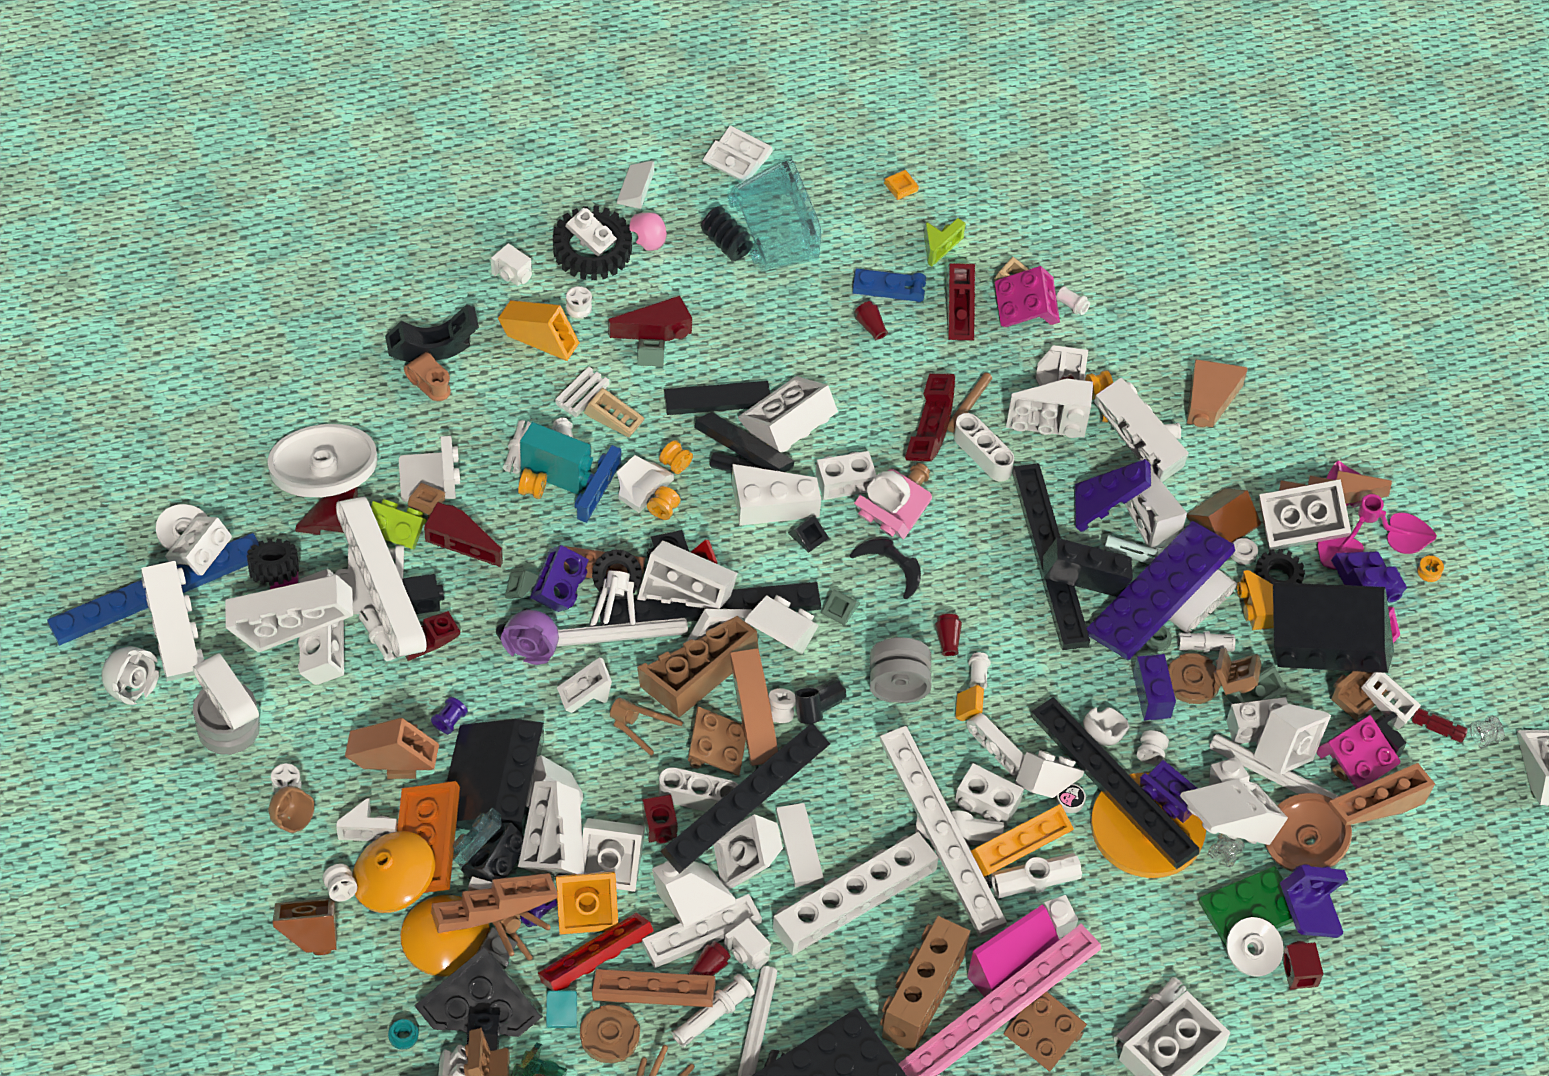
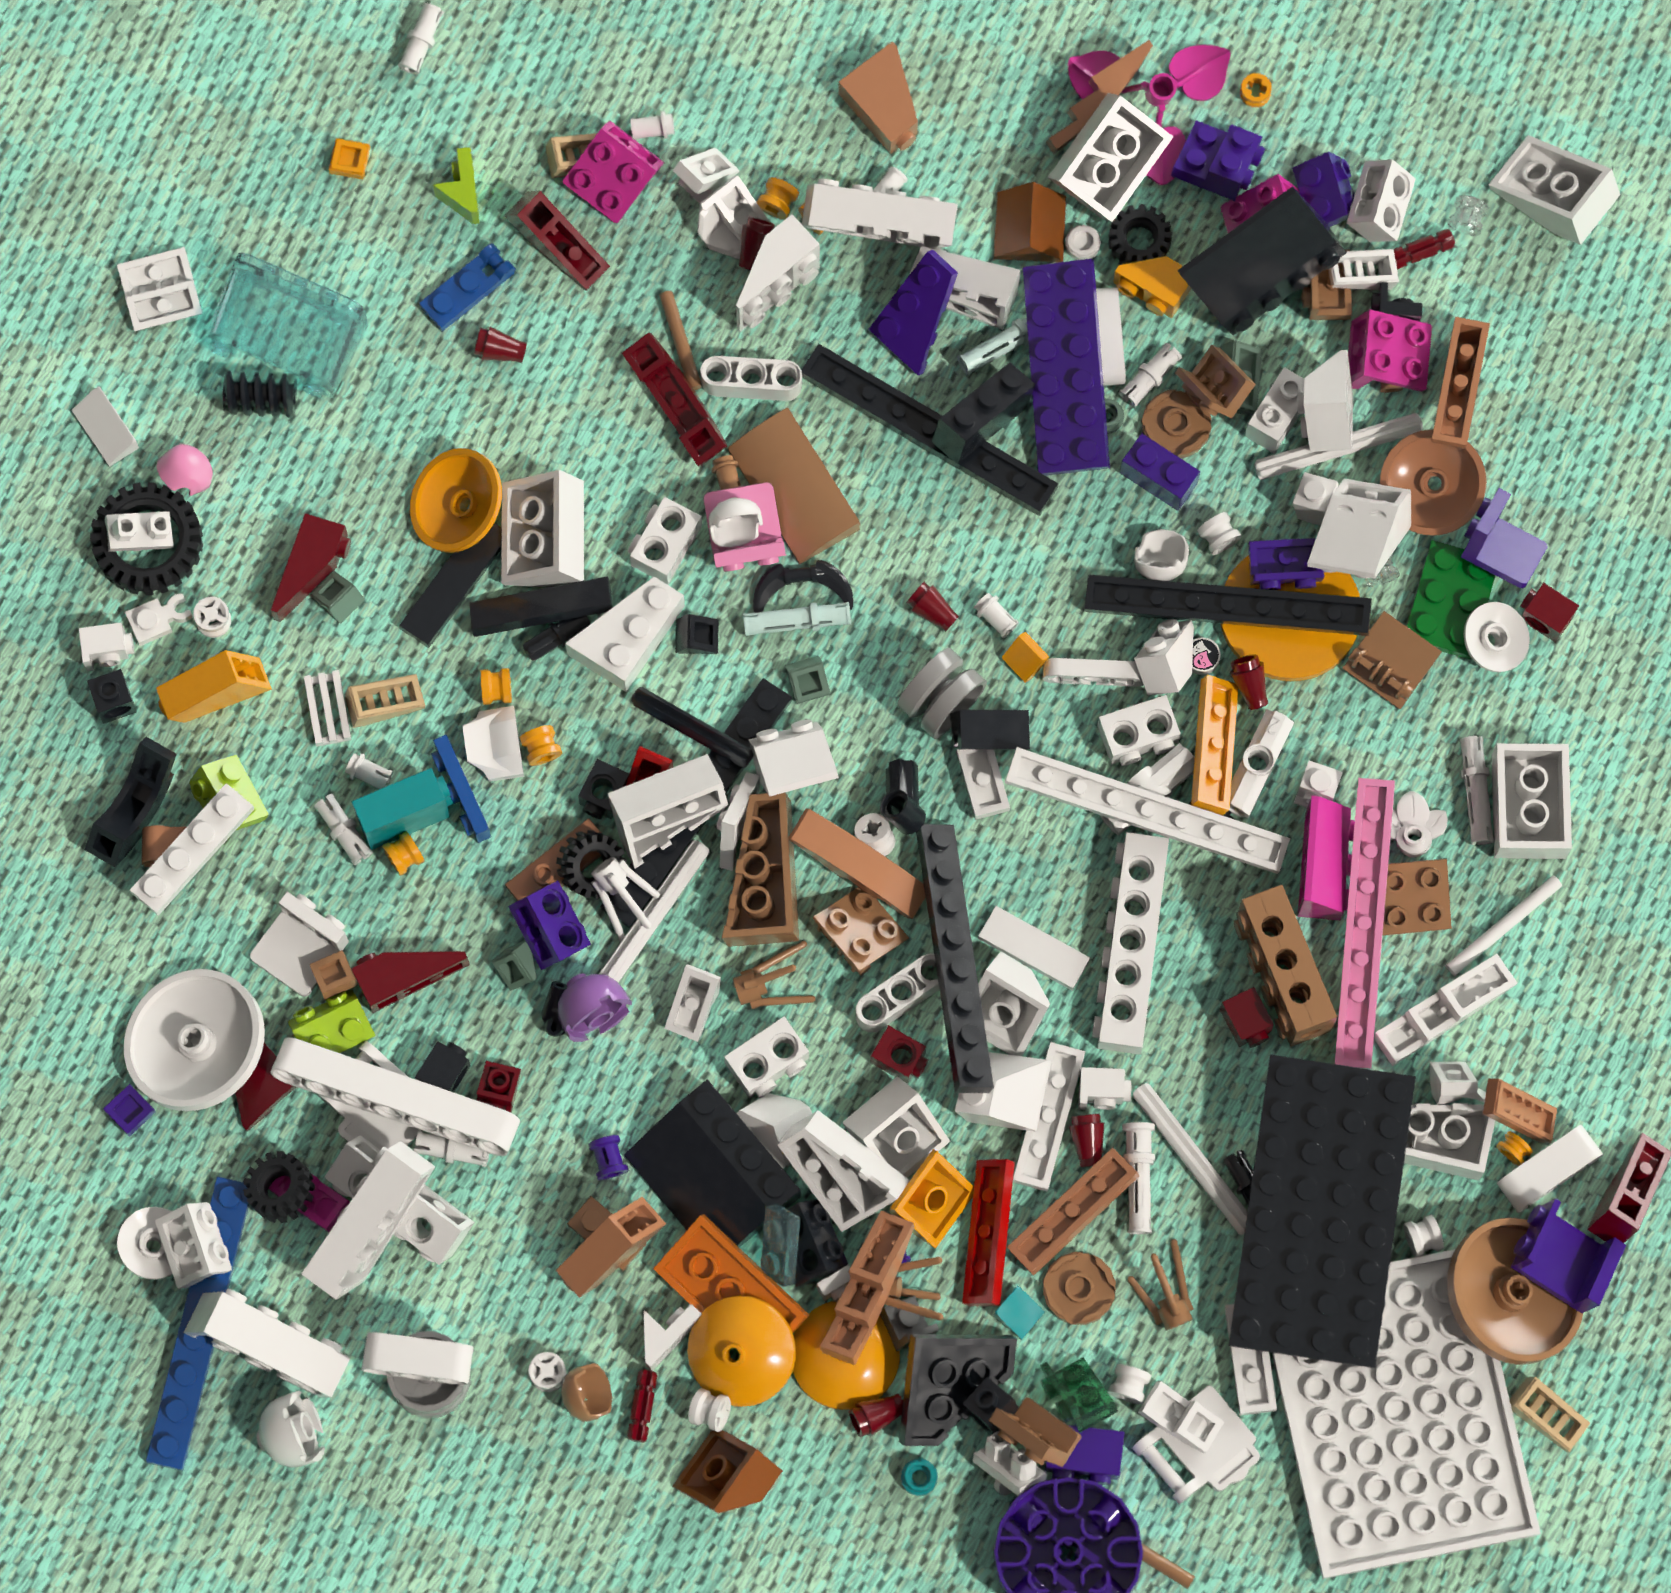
camera: 45 degrees left, 20 degrees up
none -> black brick [87,669,137,724]
none -> dark purple plate [103,1084,156,1137]
none -> white plate [125,594,193,646]
none -> white plate [130,783,254,916]
none -> bracket [189,754,269,839]
none -> white pin [398,3,444,75]
none -> light orange dish [410,448,502,553]
none -> dark red axle [627,1369,658,1443]
none -> black axle [631,687,754,768]
none -> white slope [673,148,739,204]
none -> white brick [724,1016,809,1098]
none -> medium nougat slope [727,407,860,565]
none -> light aqua pin [743,602,851,636]
none -> dark red cone [849,1393,903,1437]
none -> black hinge [950,710,1030,750]
none -> white plate [956,749,1010,820]
none -> dark red brick [1219,987,1274,1048]
none -> dark red cone [1230,654,1268,710]
none -> dark purple bracket [1292,151,1355,227]
none -> medium nougat hinge [1342,611,1442,710]
none -> white brick [1346,159,1416,242]
none -> white plate [1391,791,1448,858]

